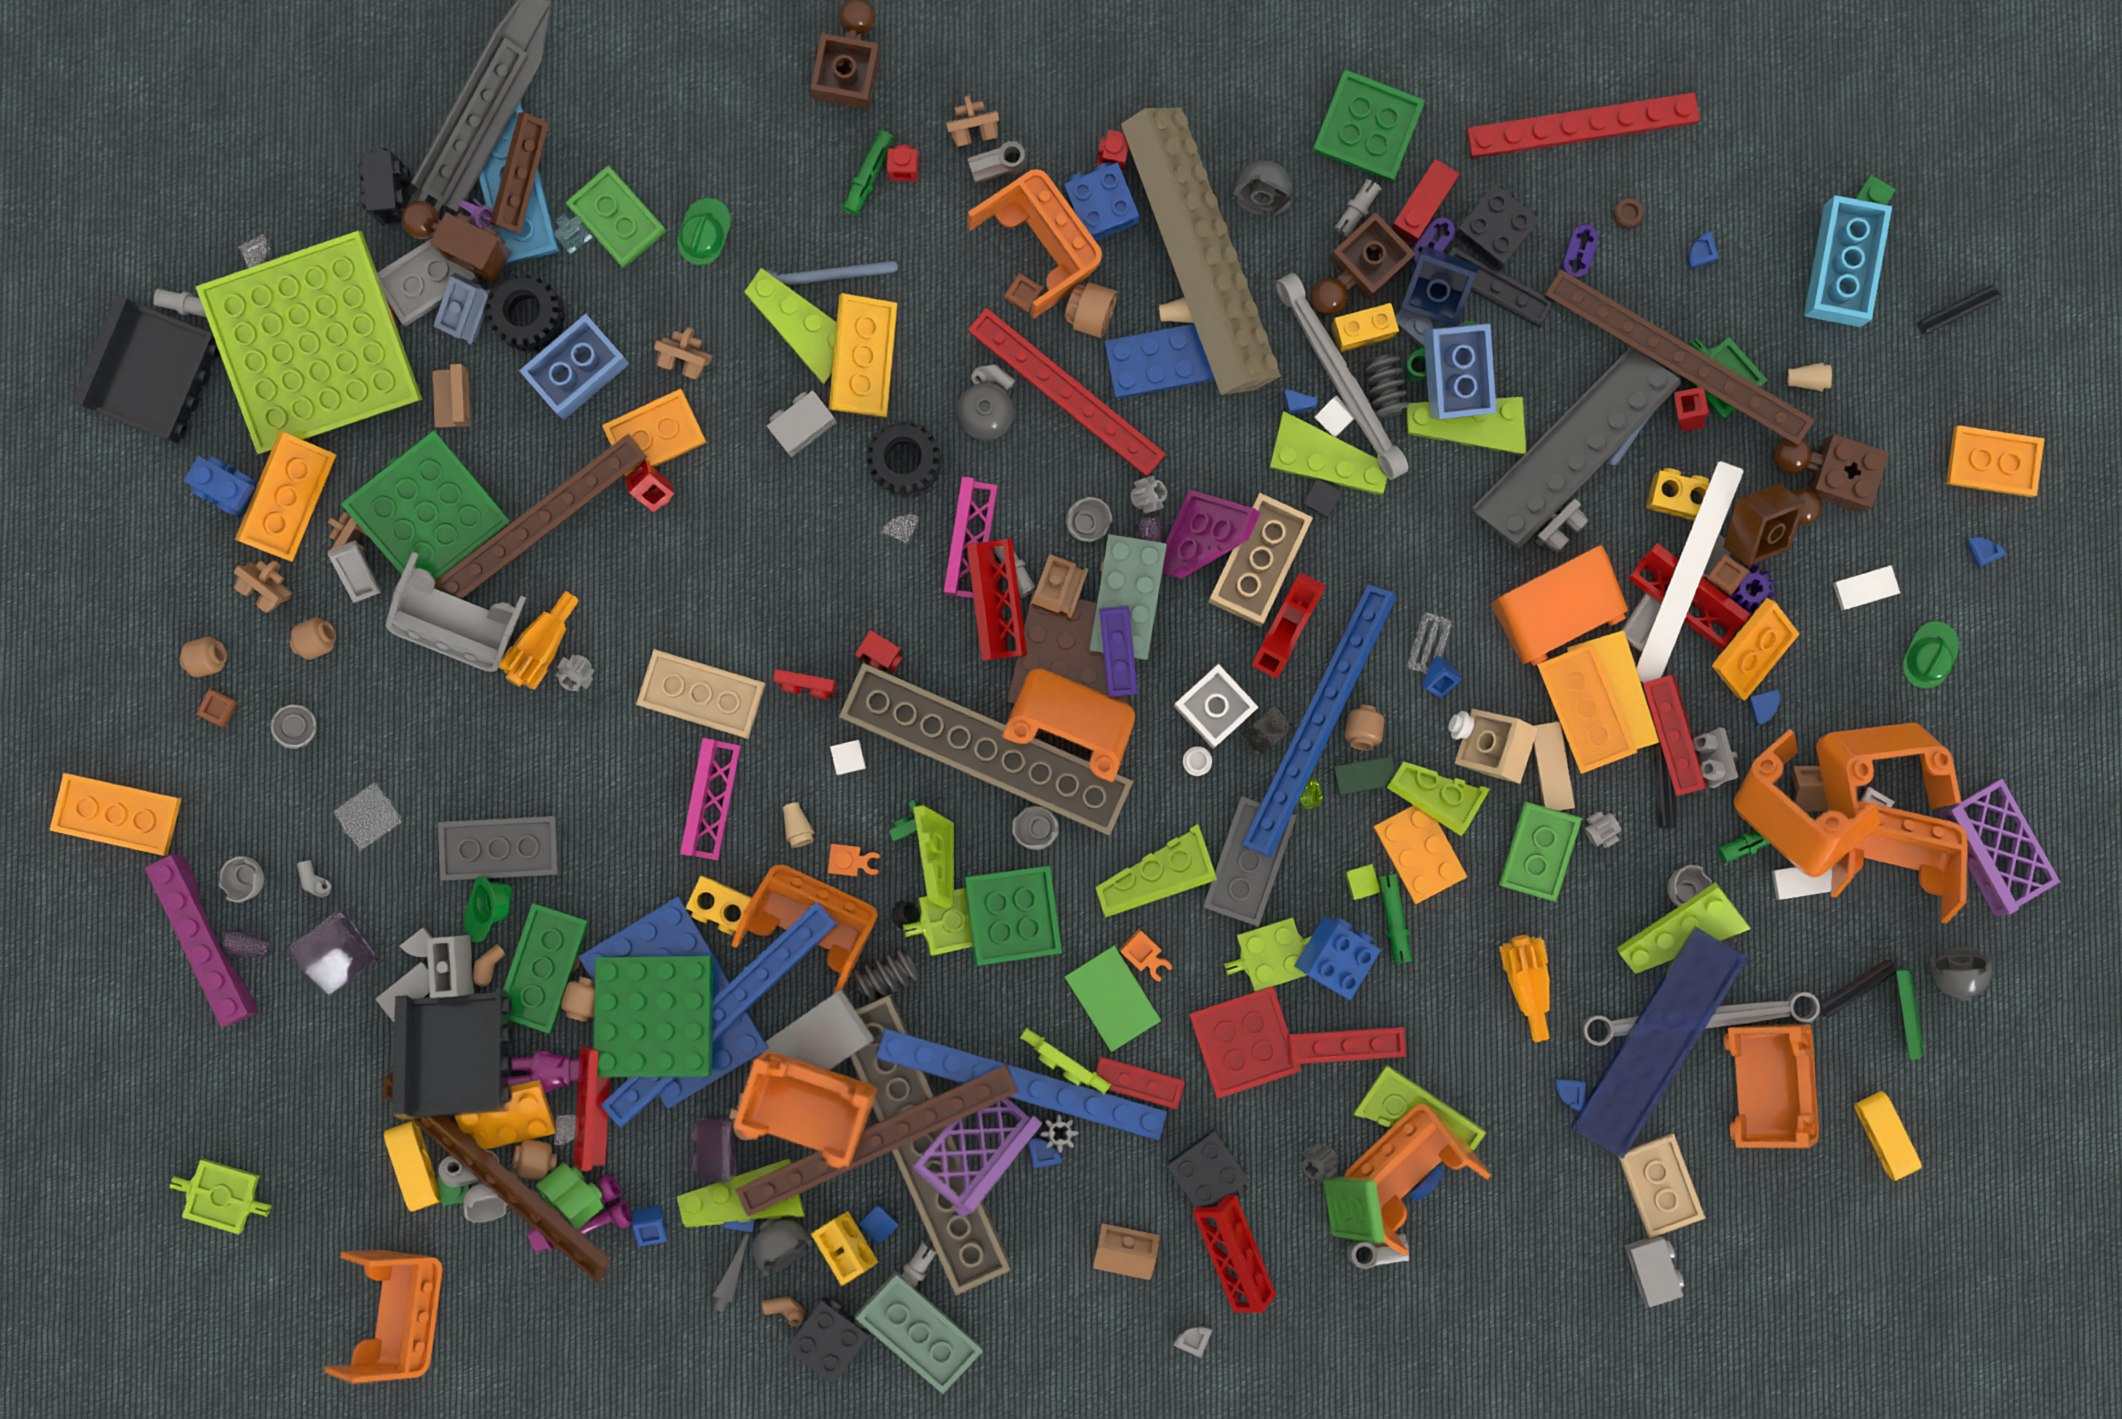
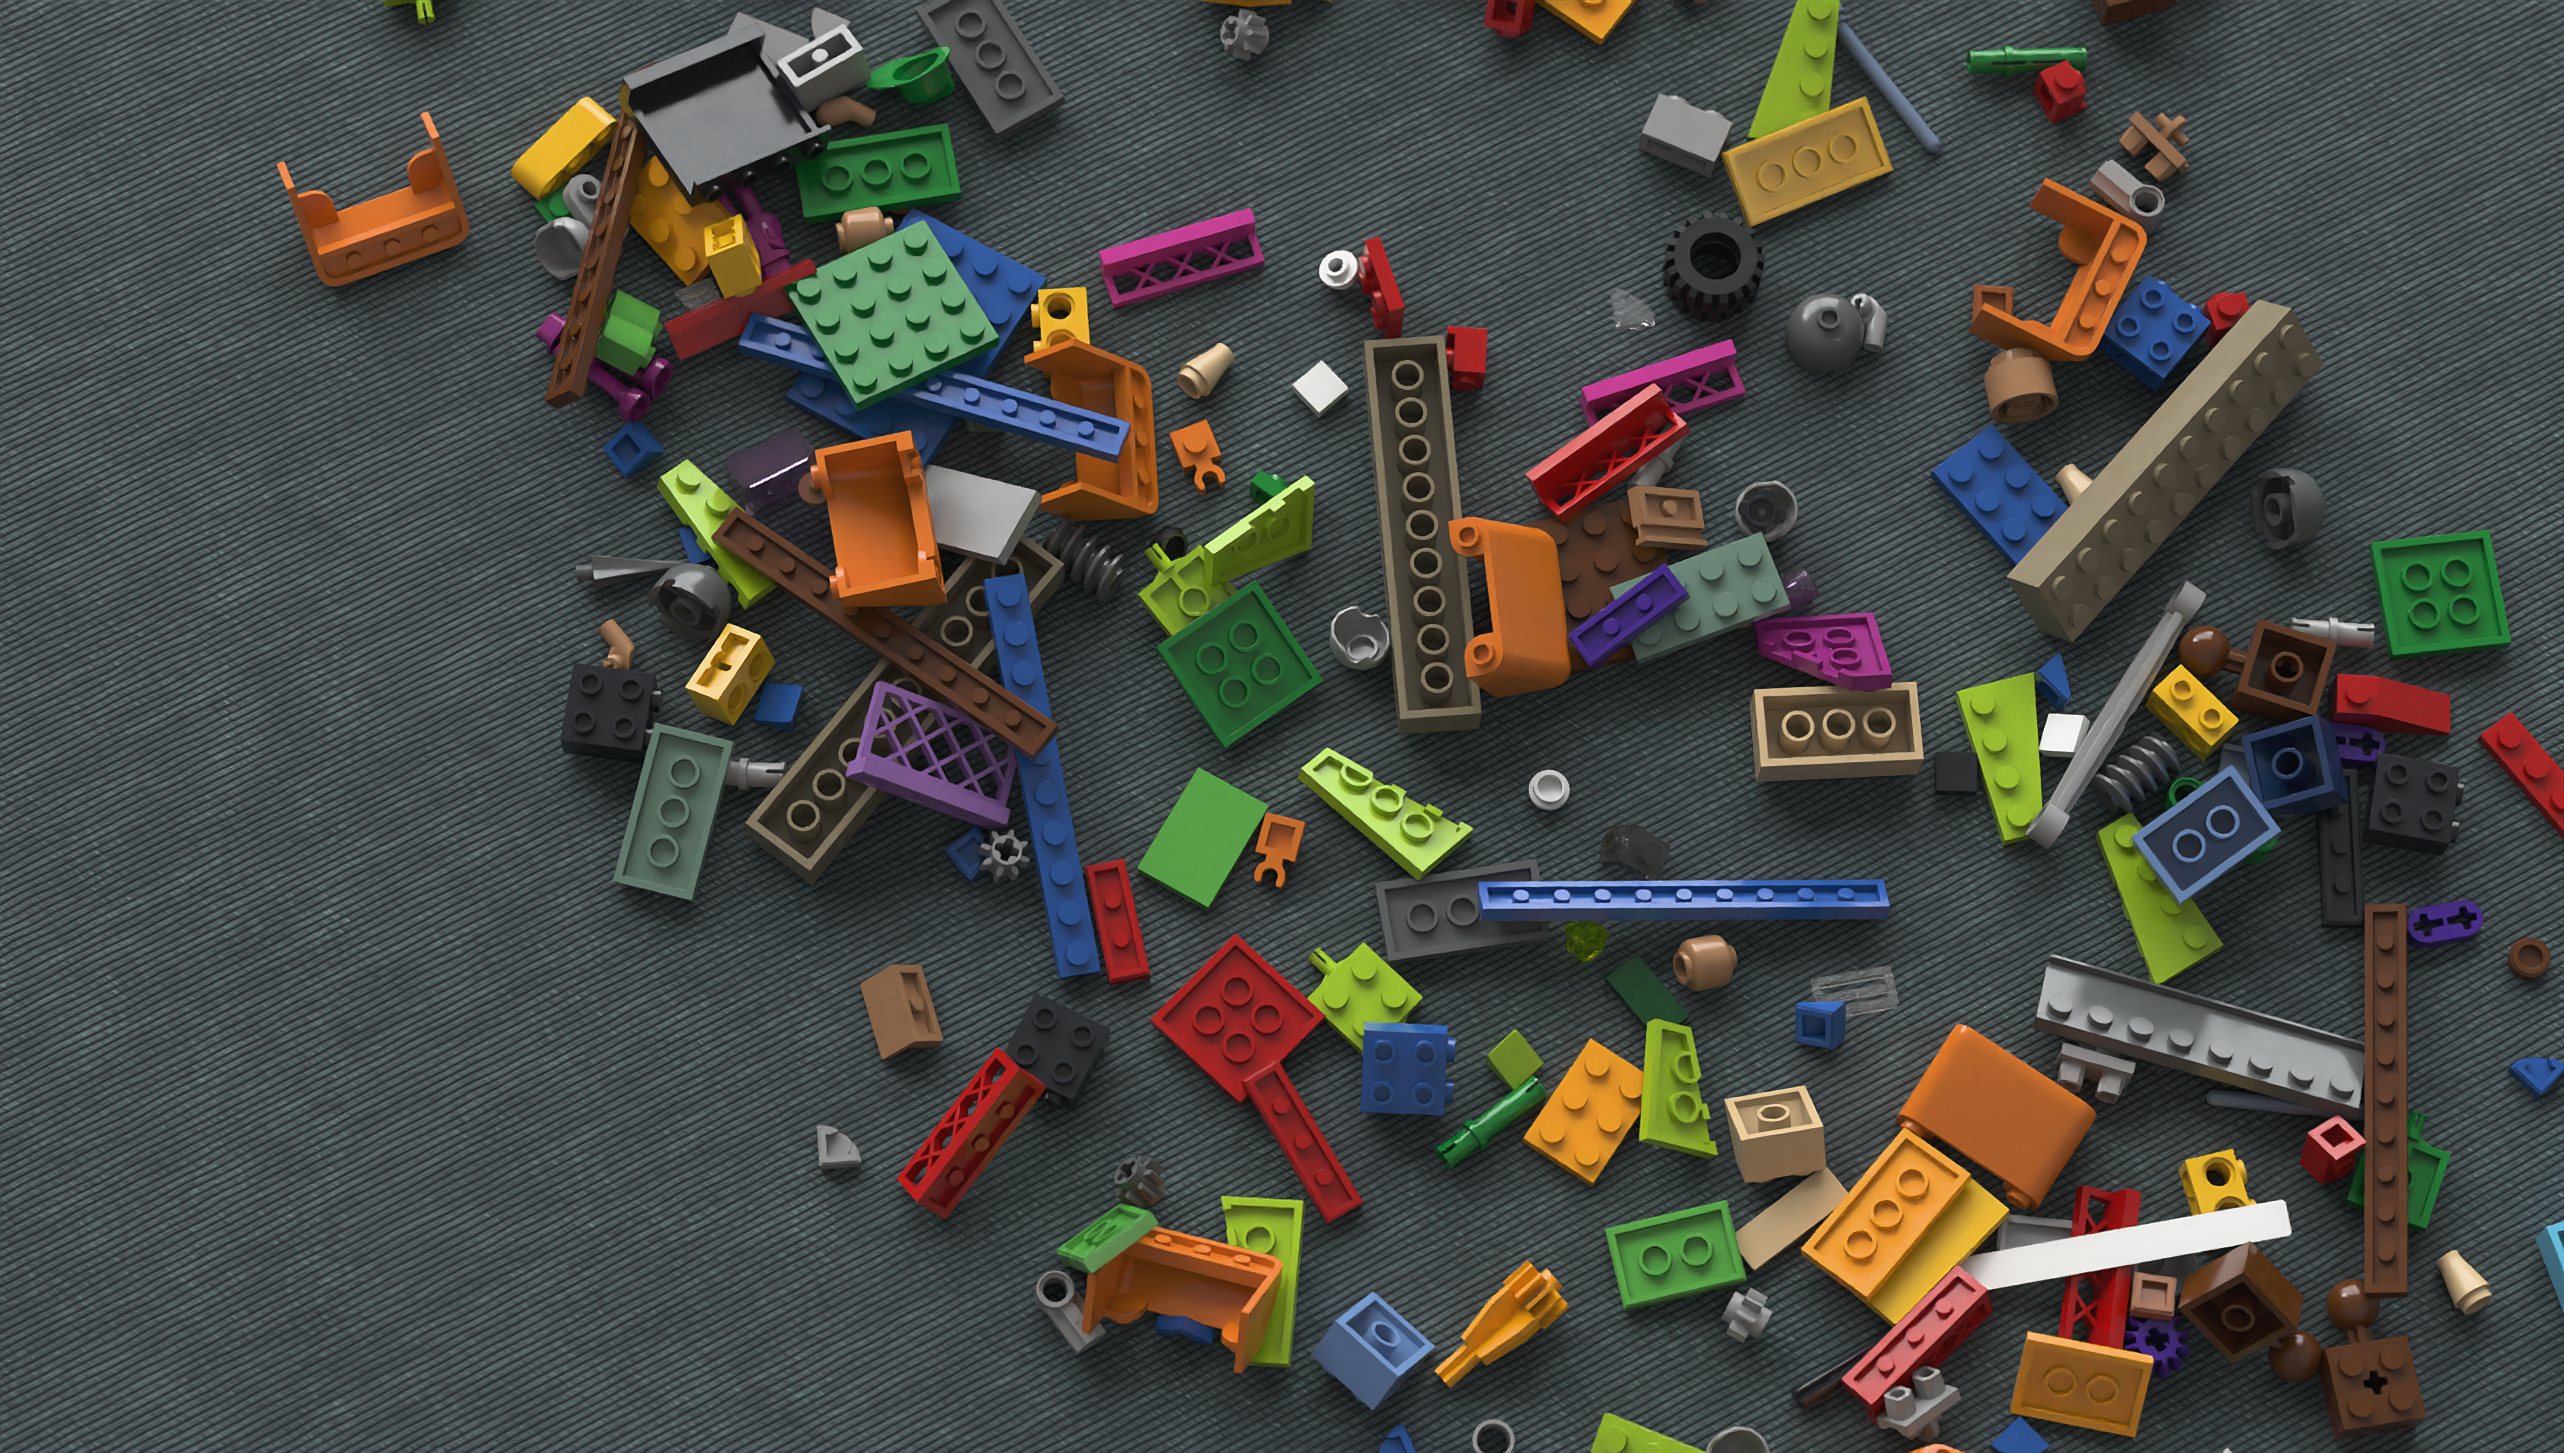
camera: 55 degrees right, 15 degrees down
medium nougat head [511,1139,557,1180] -> none
tan tile [636,649,766,739] -> none
red plate [968,308,1165,478] -> none
lime plate [1020,1028,1111,1094] -> none
light grey gear [1131,476,1167,514] -> none
white brick [1174,664,1258,749] -> none
red arch [1251,572,1326,679] -> none
white plate [1449,711,1474,740] -> none
none -> yellow brick [704,213,762,299]
none -> medium blue slope [1310,1292,1435,1410]
none -> white plate [1319,251,1359,290]
none -> black plate [1738,488,1786,535]

